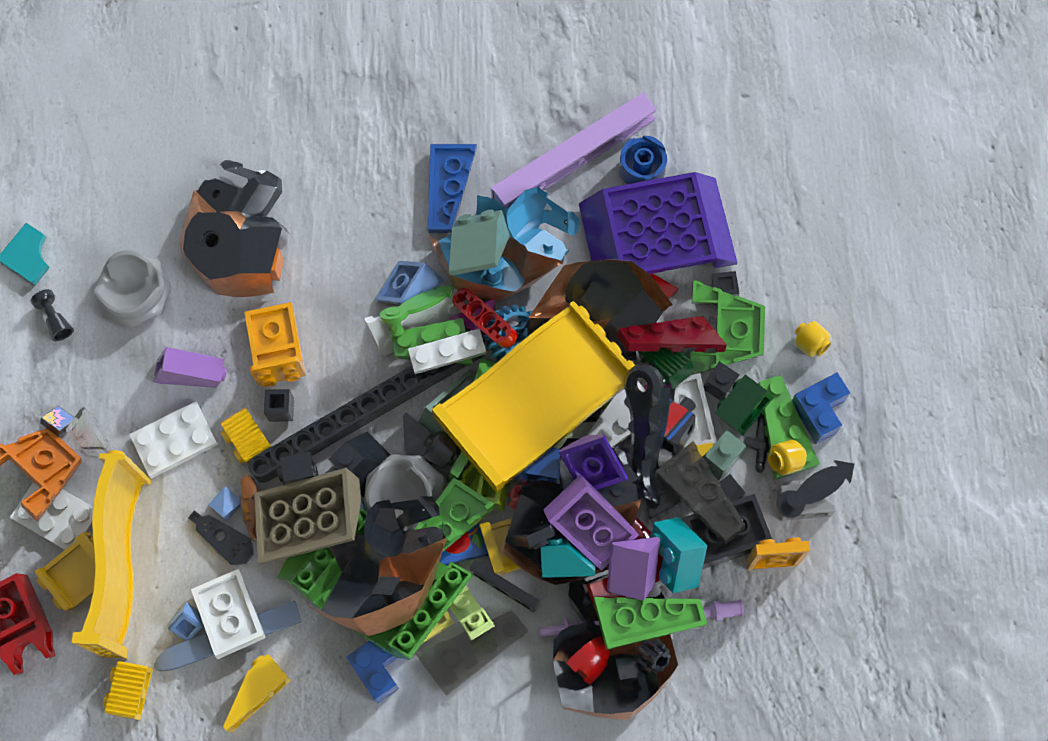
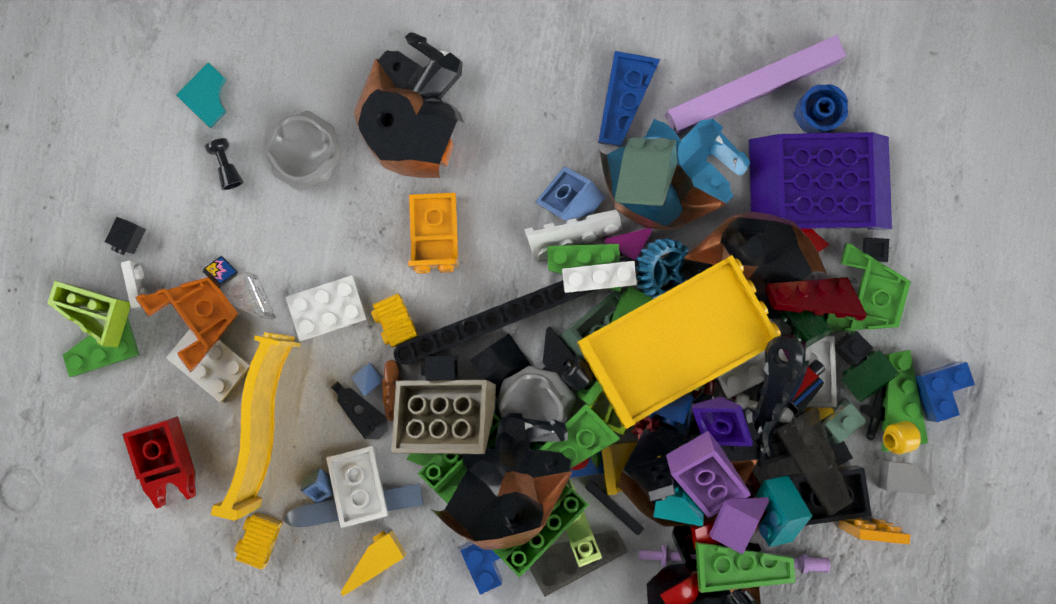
camera: 10 degrees right, 15 degrees up
yellow panel [34,532,96,611] -> none
medium lavender slope [153,347,227,388] -> none
black brick [264,389,294,422] -> none
bright green brick [380,285,454,336] -> none
red beam [452,288,517,348] -> none
black brick [776,460,855,519] -> none
yellow head [794,321,831,357] -> none

